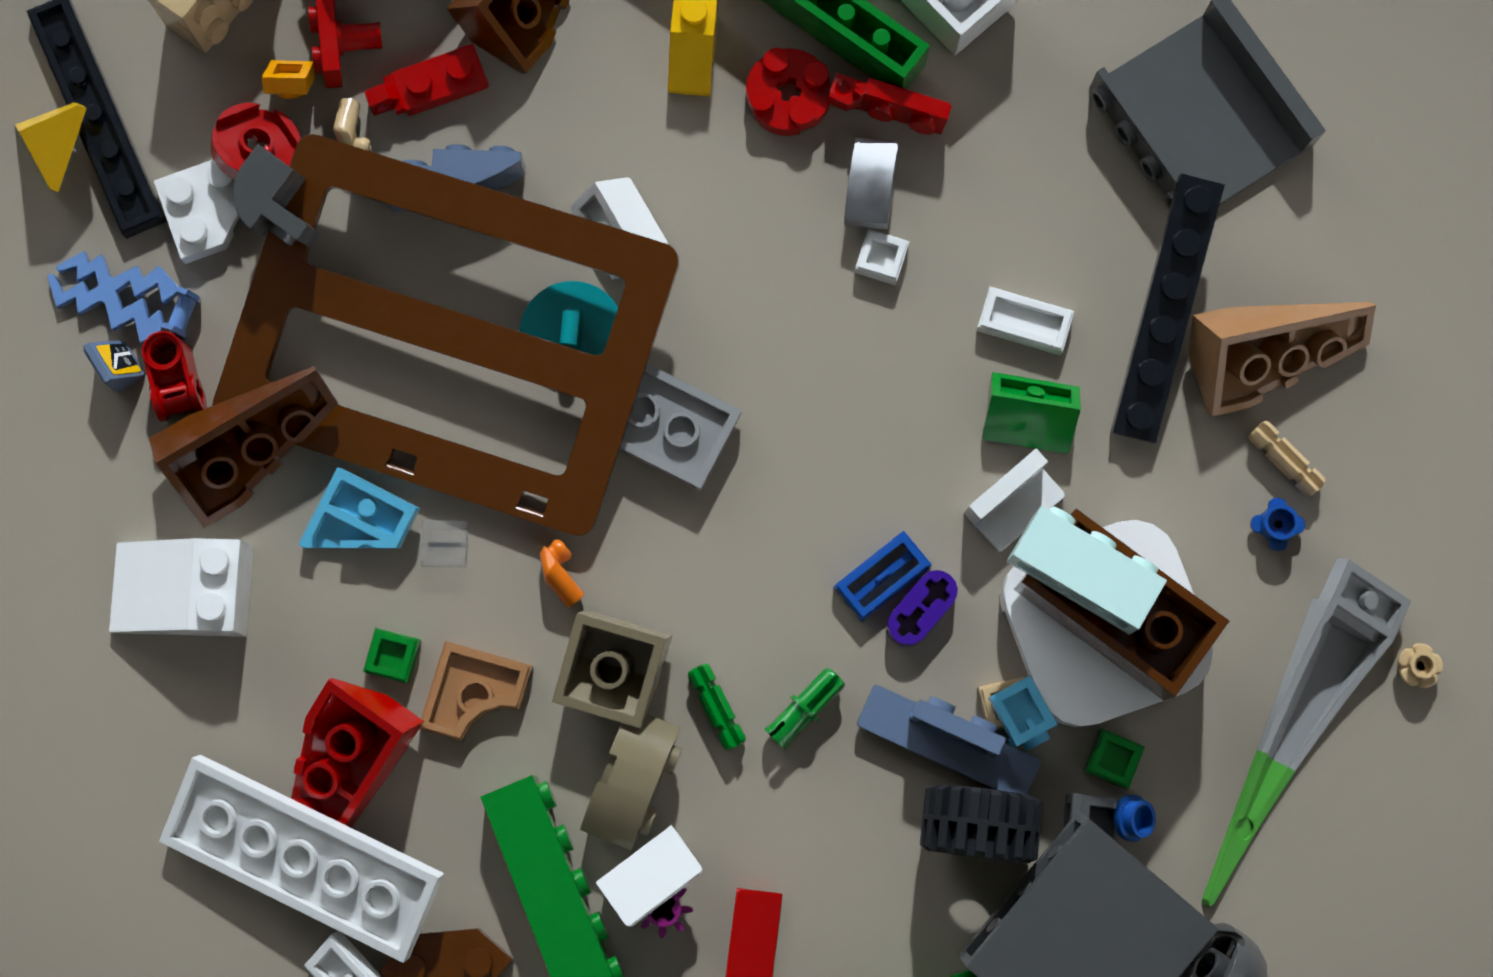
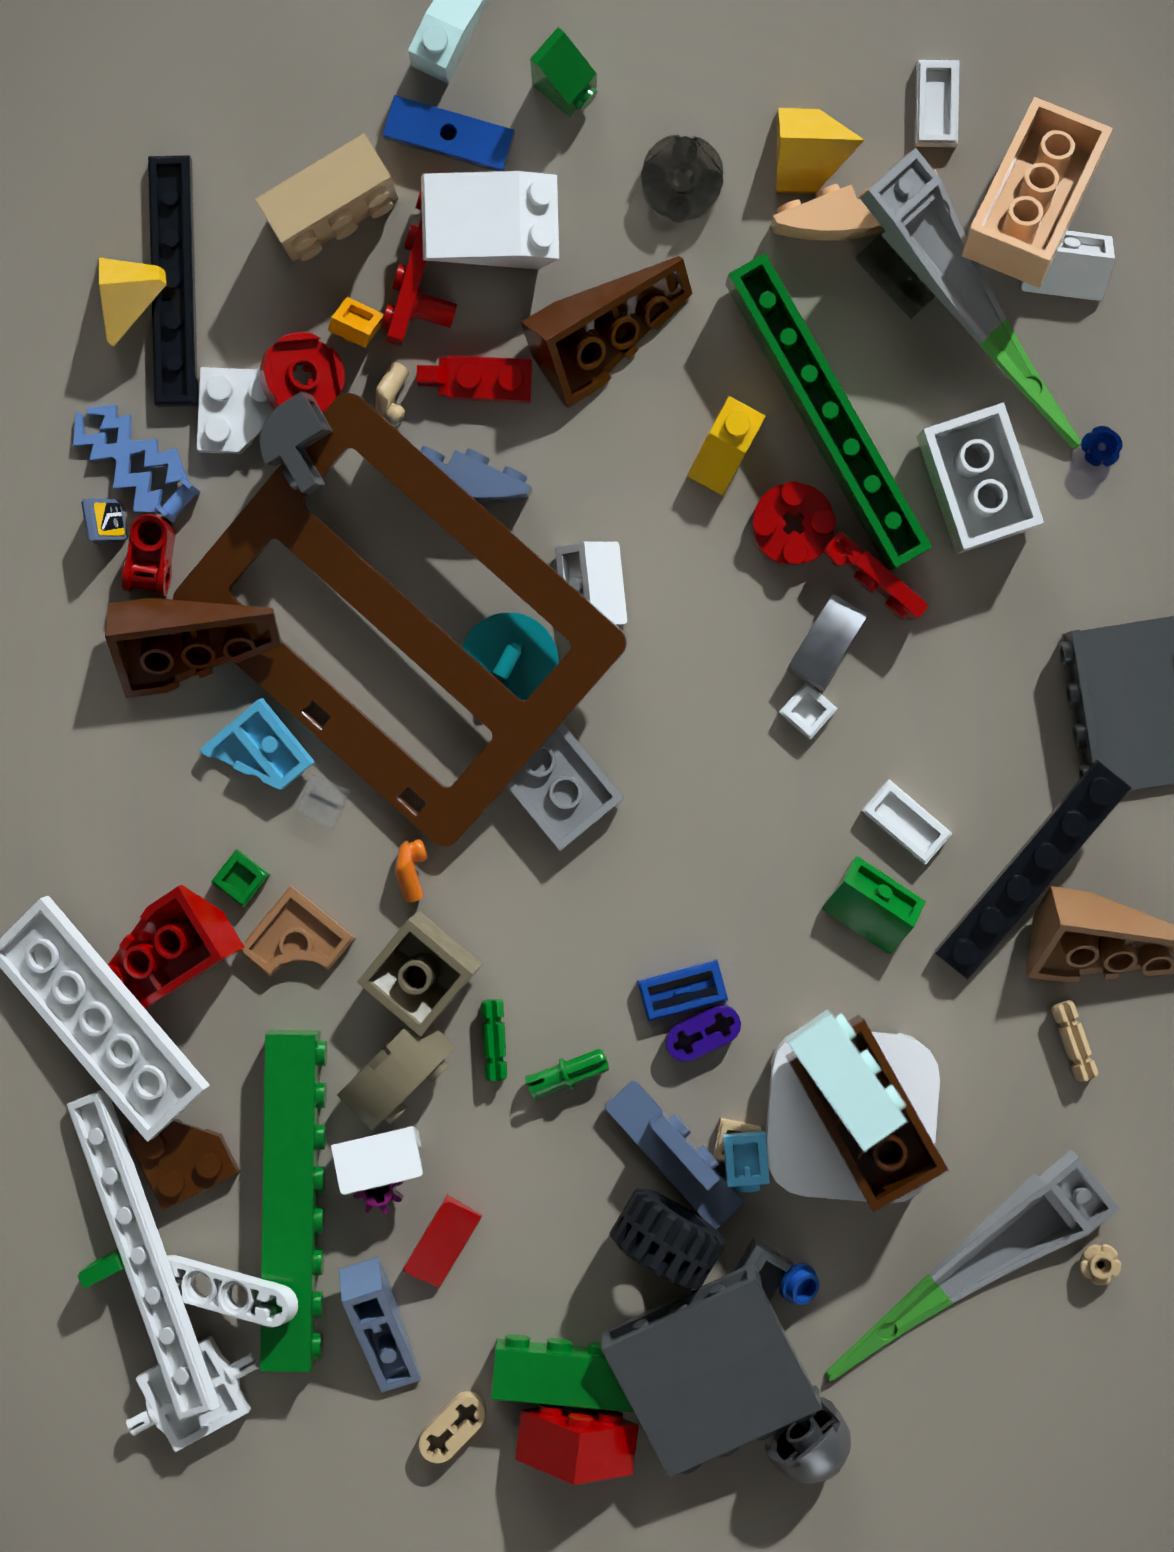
camera: 25 degrees right, 10 degrees up
white slope [109,538,254,637] -> none
white panel [964,448,1065,552] -> none
green tile [1083,729,1145,790] -> none
blue plate [1250,498,1305,551] -> none

